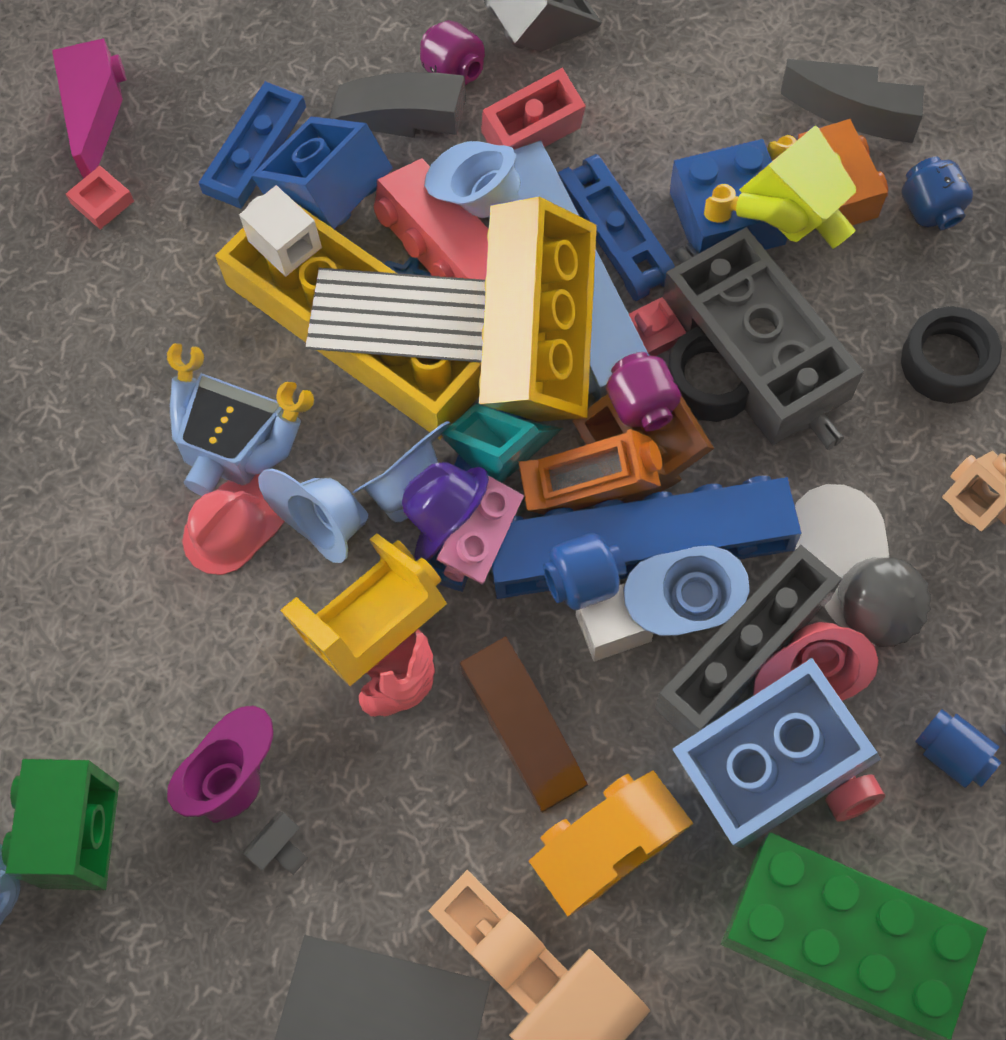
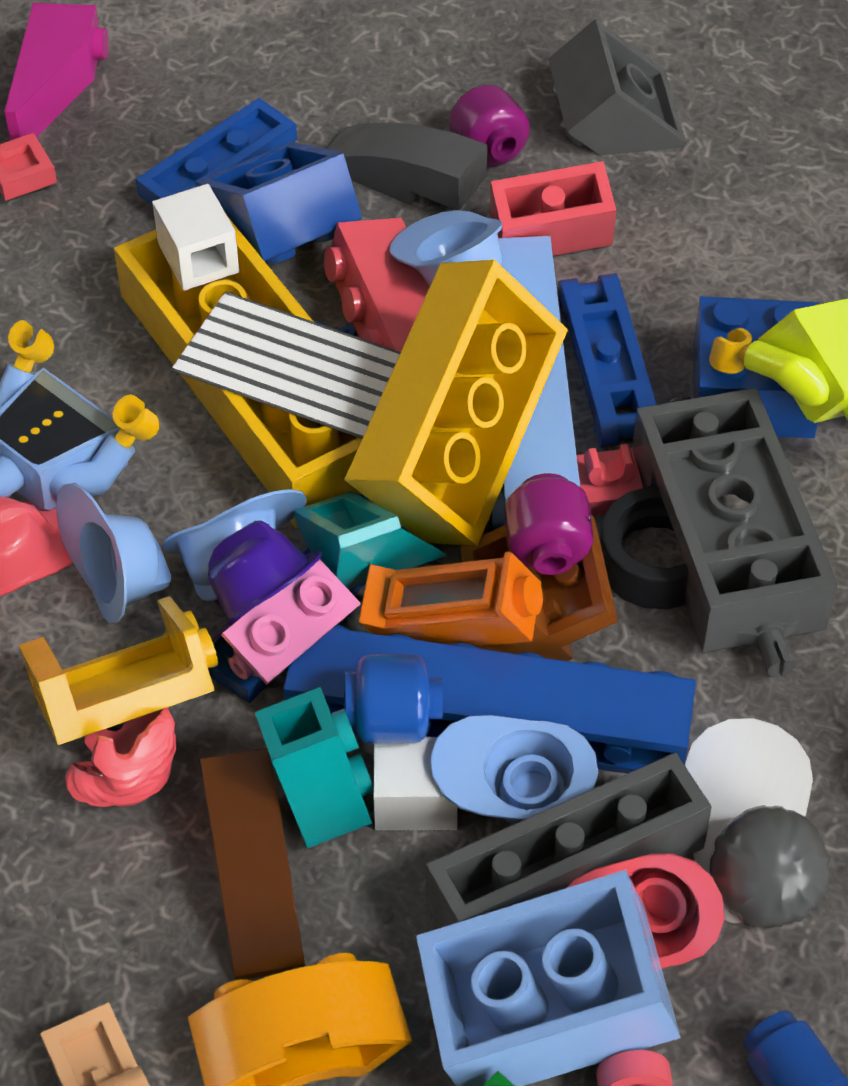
camera: 15 degrees right, 15 degrees down
none -> teal brick [255,687,374,848]

